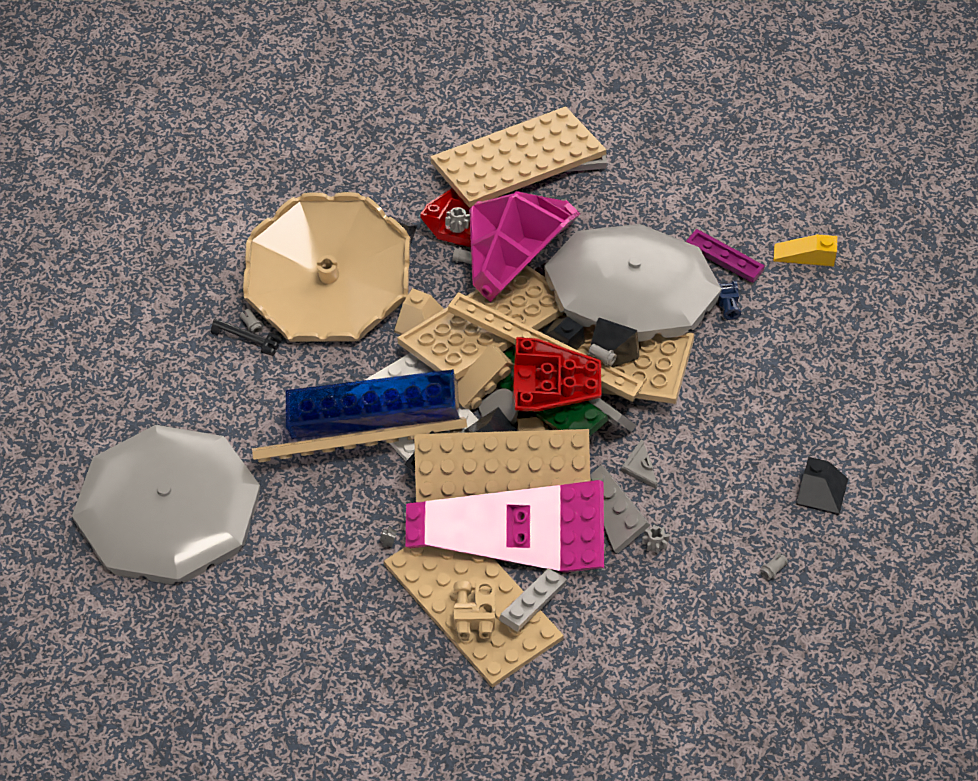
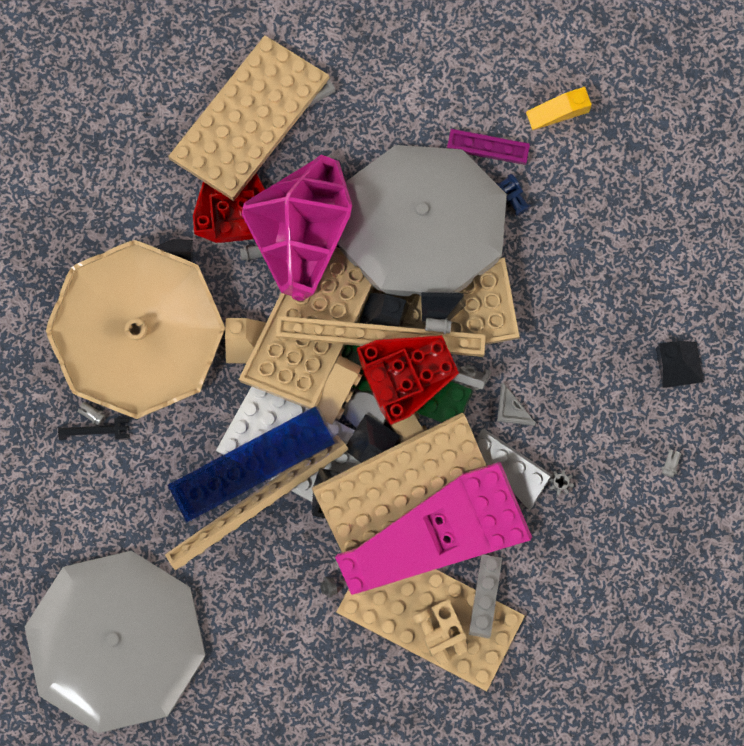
camera: 25 degrees left, 25 degrees up
light grey gear [445,207,470,233] -> none

